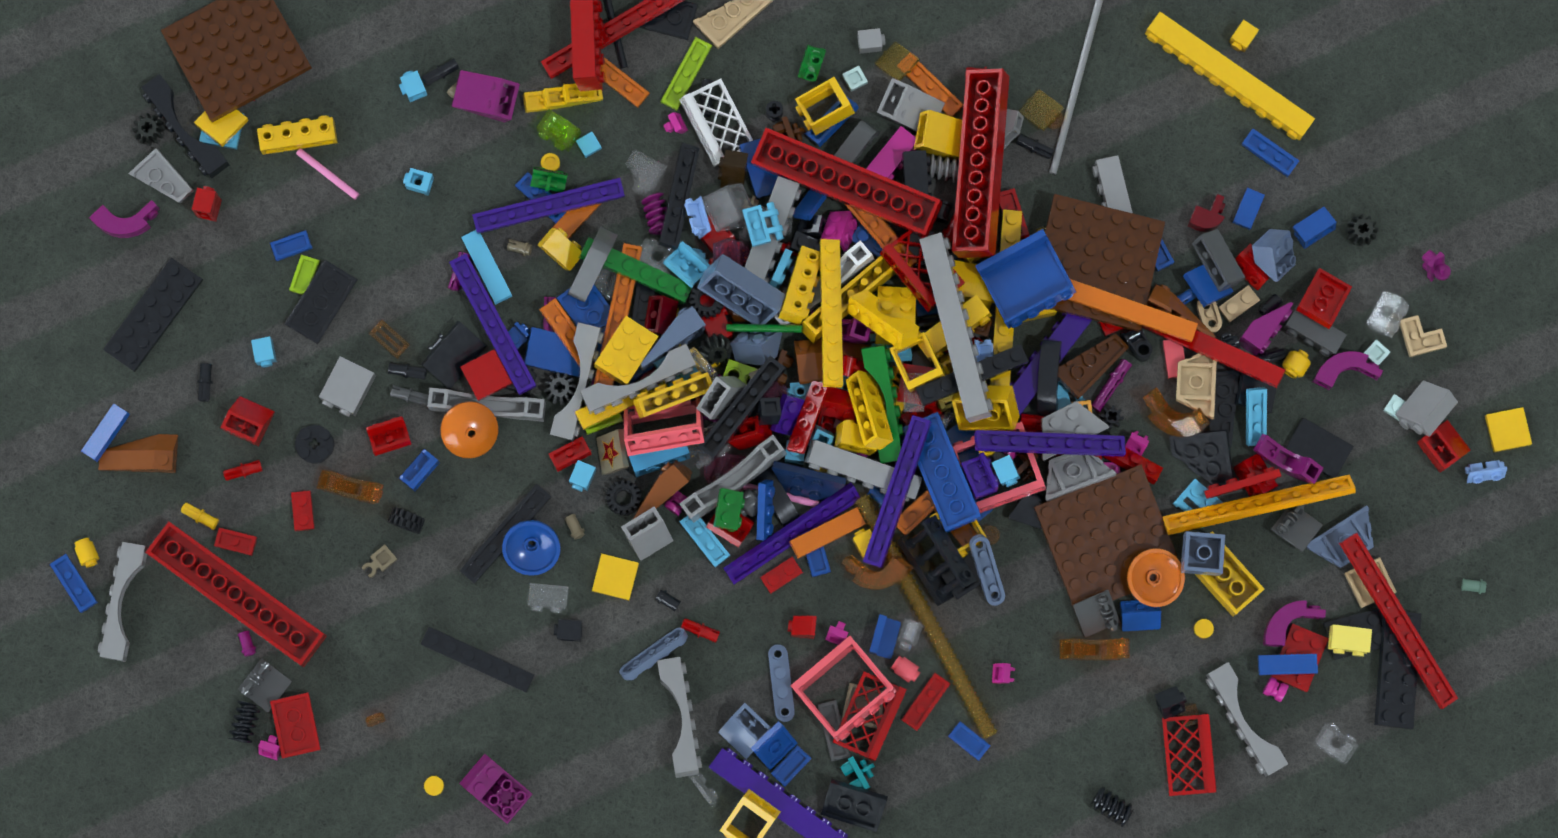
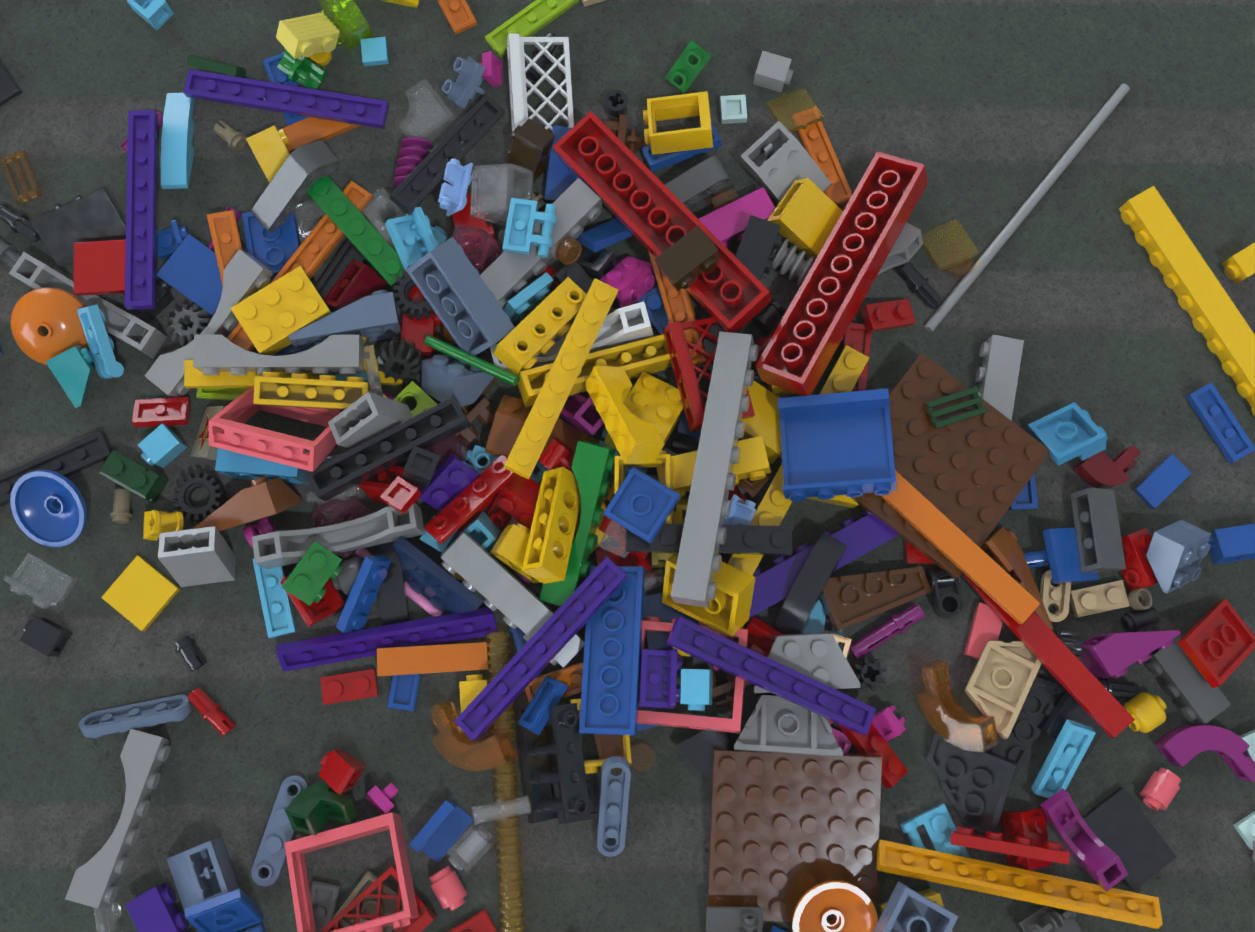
camera: 25 degrees right, 0 degrees up
none -> teal slope [46,344,94,408]
none -> medium azure plate [76,304,124,379]
none -> dark green brick [99,450,169,503]
none -> yellow piece [143,510,184,540]
none -> dark green tile [187,55,246,78]
none -> light yellow brick [276,12,340,60]
none -> dark green brick [285,782,357,835]
none -> plate [380,476,421,515]
none -> sand blue hips [441,56,486,109]
none -> clear pin [472,795,531,825]
none -> blue tile [518,675,568,735]
none -> clear orange tile [555,237,582,265]
none -> blue tile [603,467,681,544]
none -> dark brown brick [654,226,721,292]
none -> clear orange tile [709,188,738,212]
none -> red plate [861,299,916,333]
none -> dark green tile [925,386,987,430]
none -> dark azure plate [1028,402,1108,466]
none -> dark tan hinge [1127,588,1152,611]
none -> coral brick [1140,768,1181,811]

